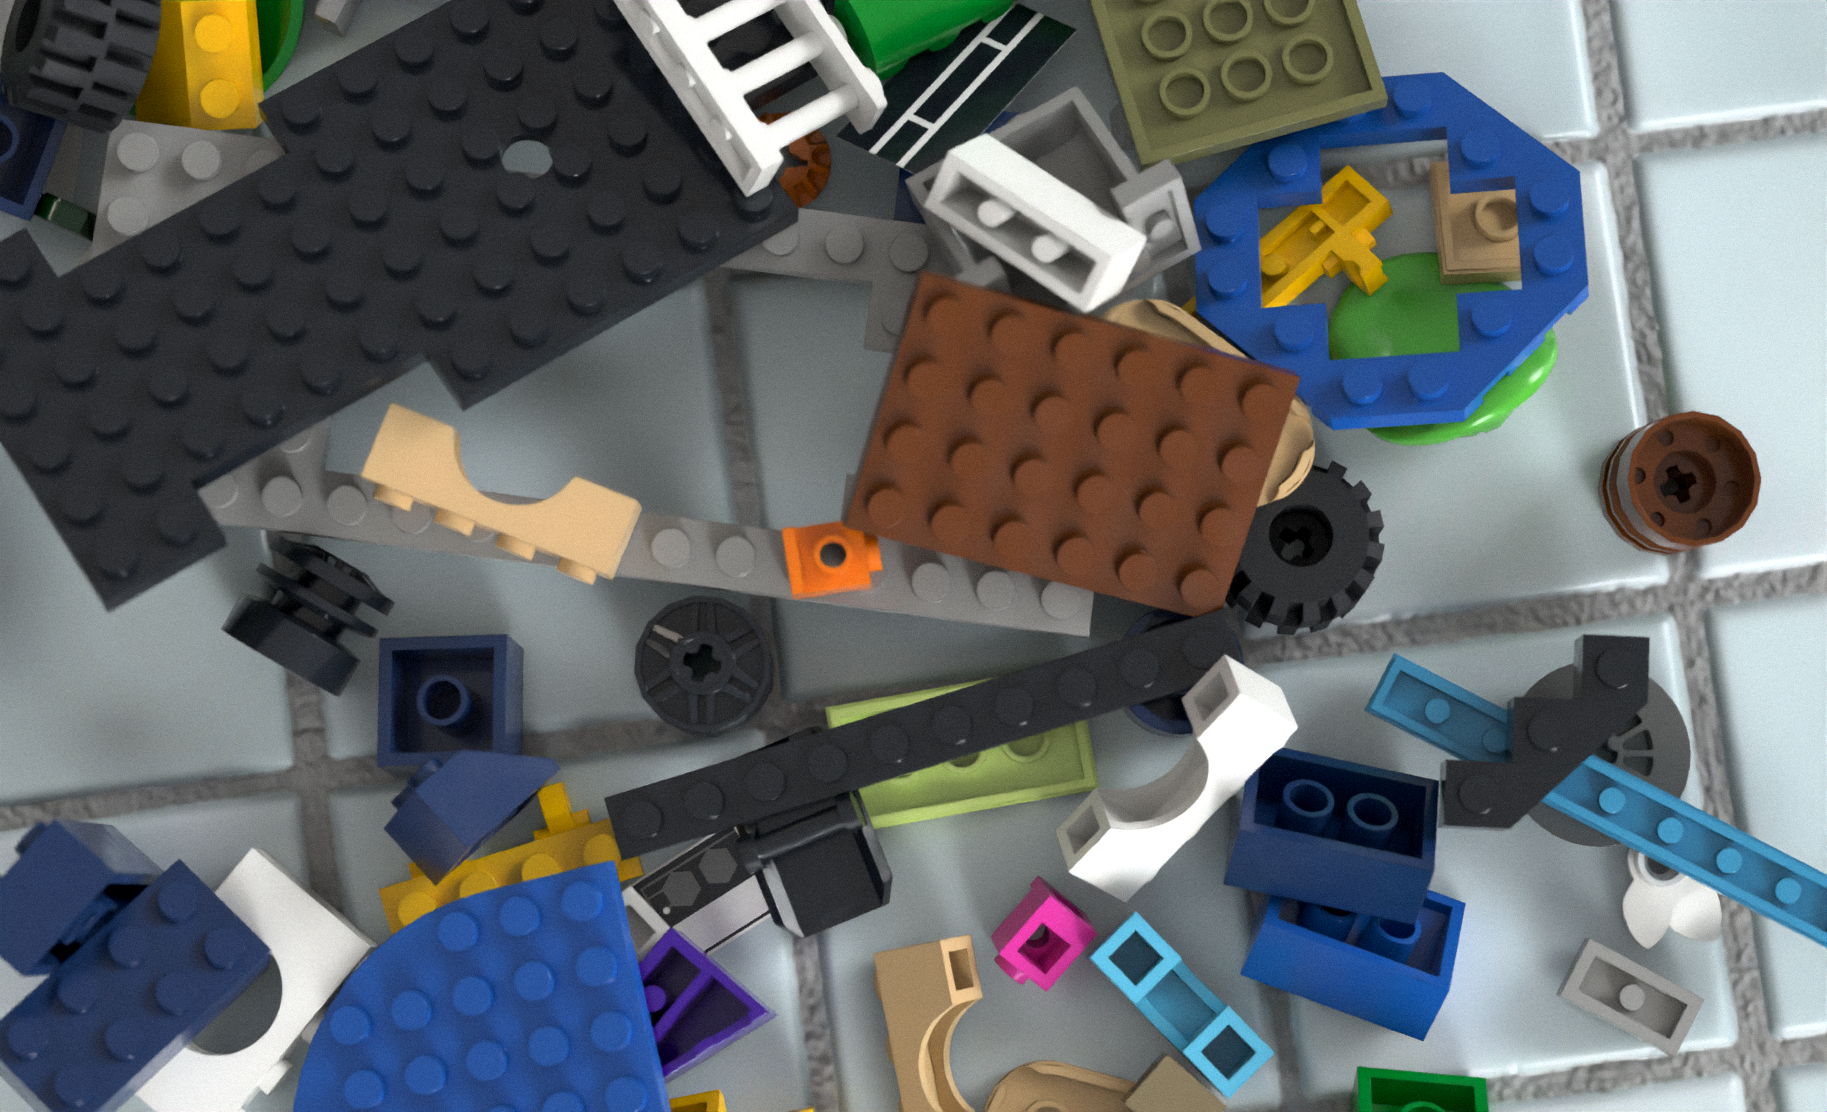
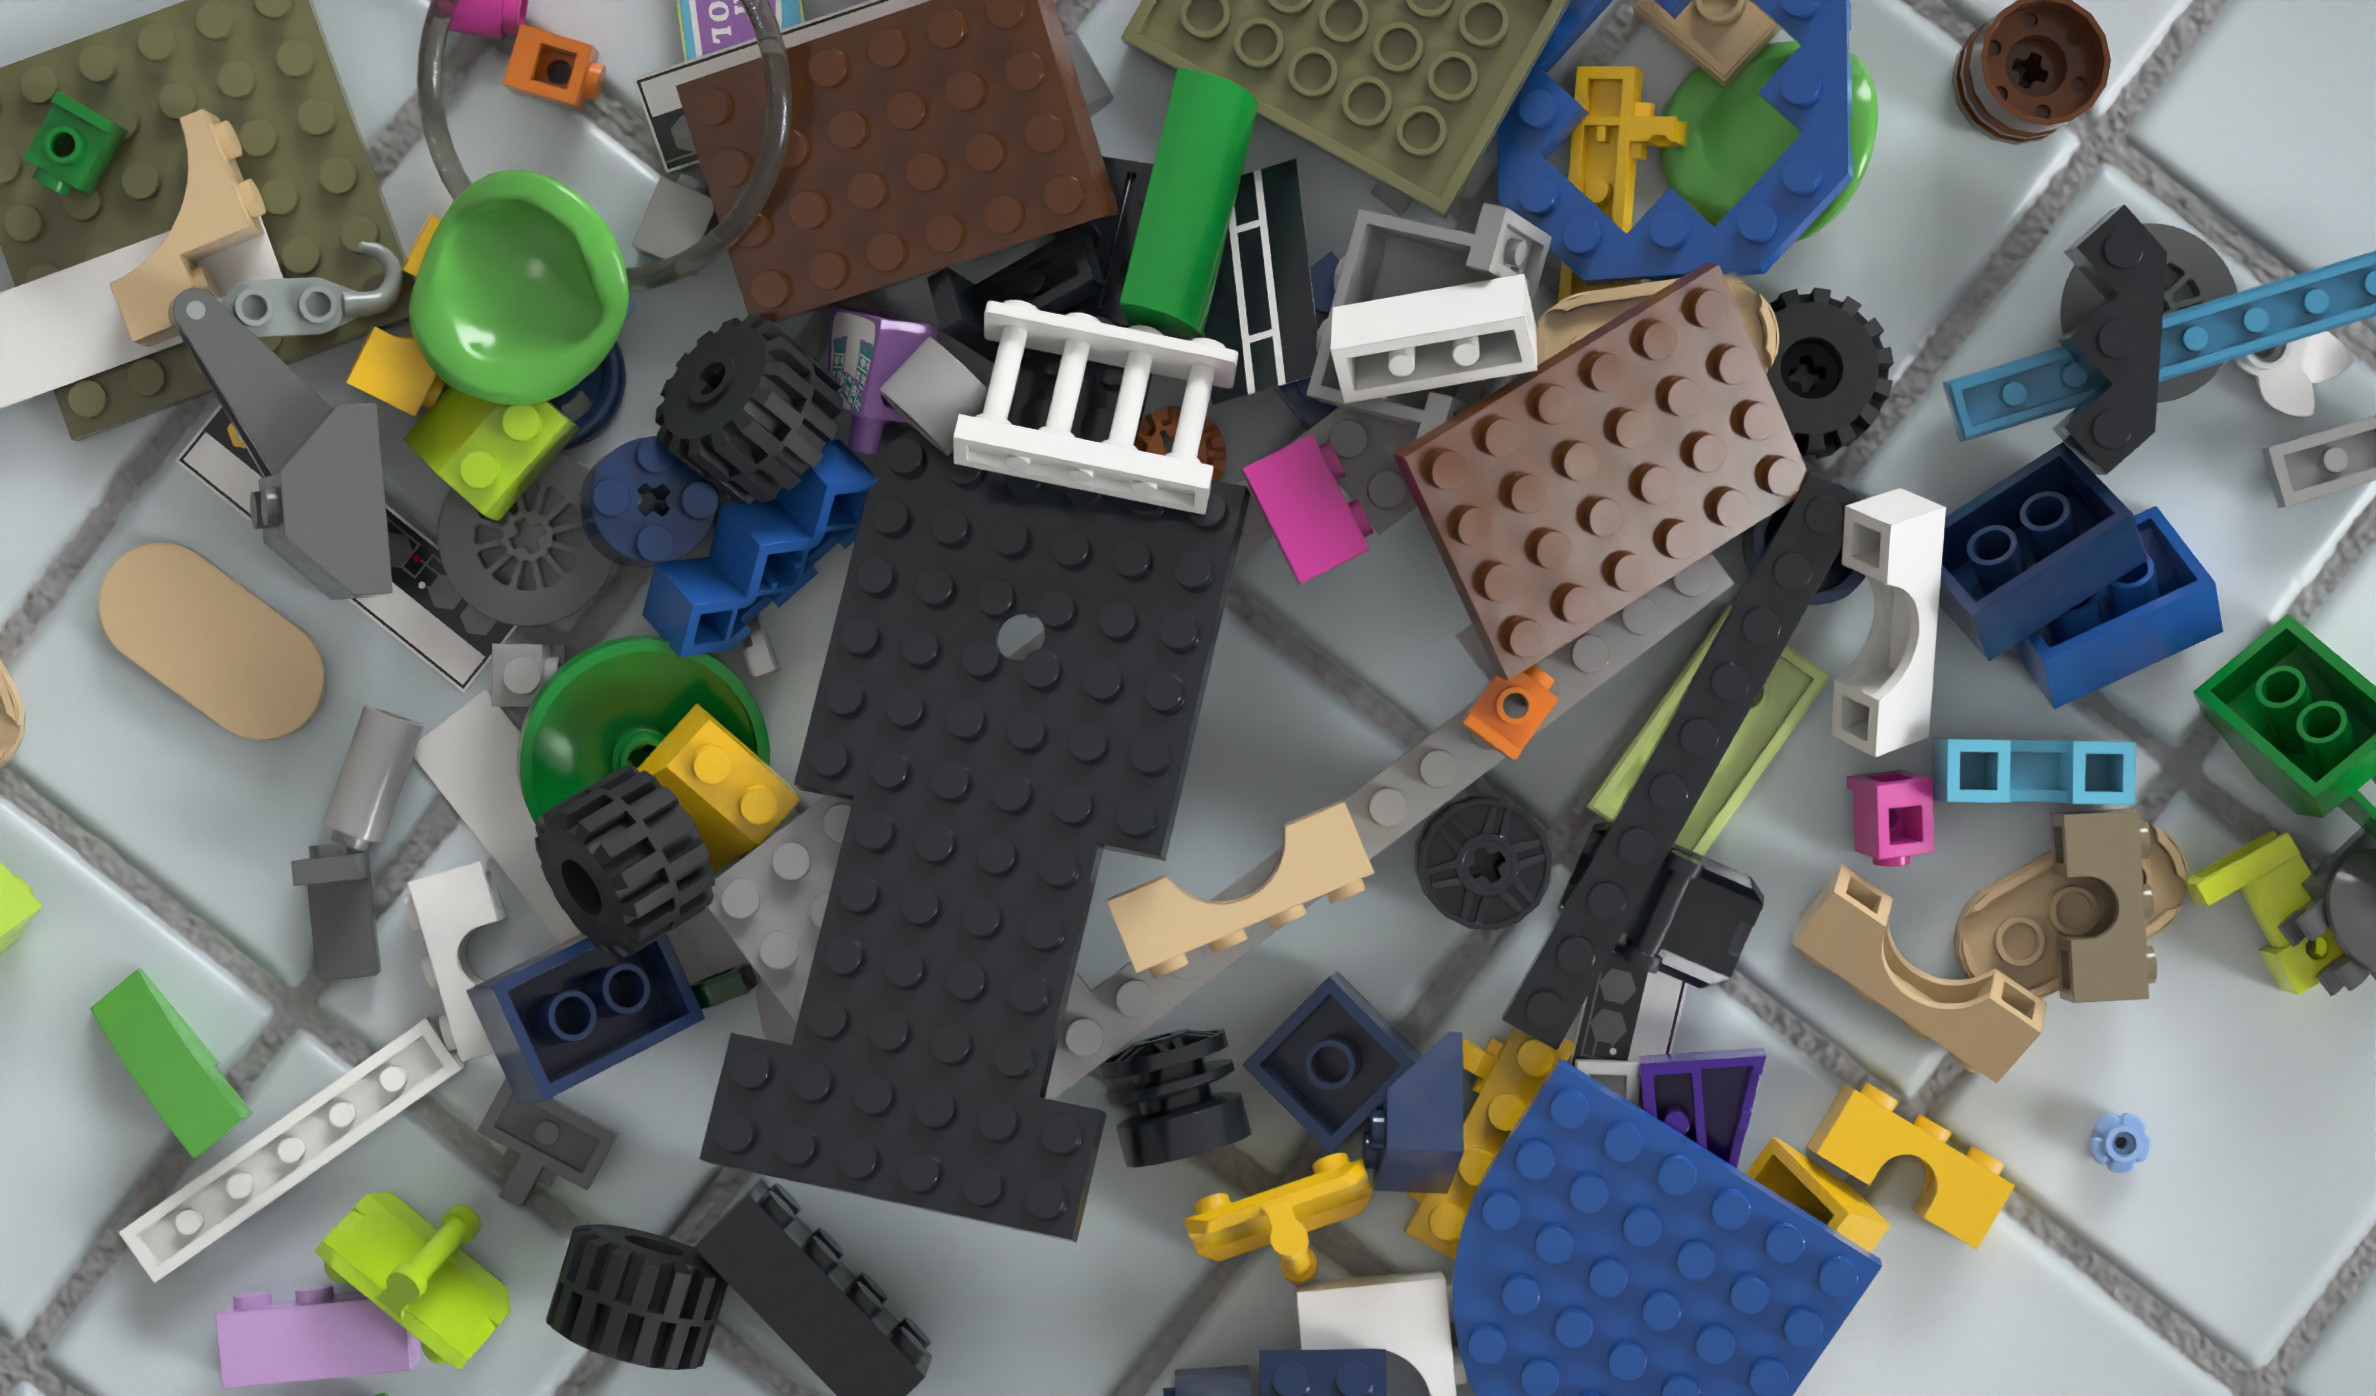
camera: 45 degrees left, 5 degrees up
none -> yellow shield [1183,1153,1373,1286]
none -> dark pink brick [1242,434,1374,585]

